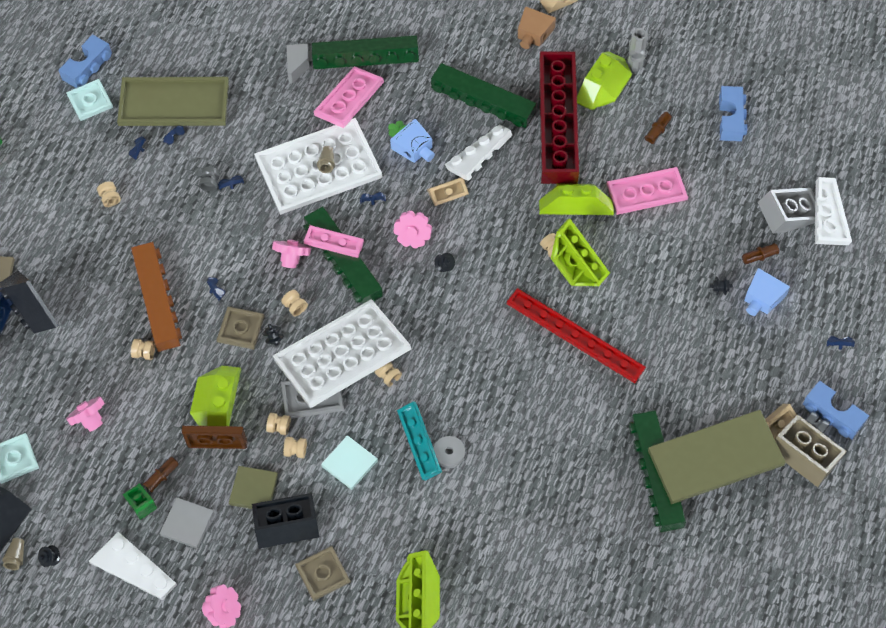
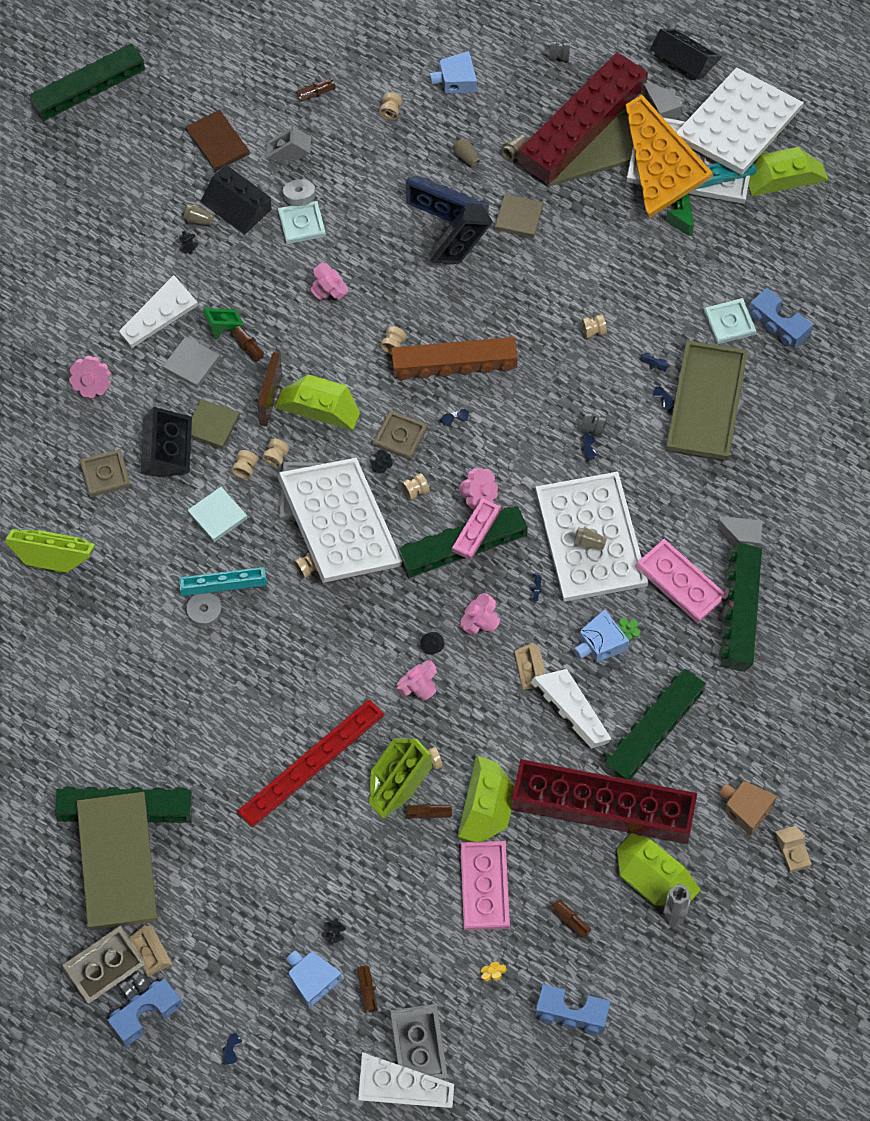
camera: 100 degrees right, 0 degrees up
none -> bright pink plant [397,660,437,701]
none -> reddish brown axle [407,803,452,820]
none -> yellow plant [481,962,507,981]

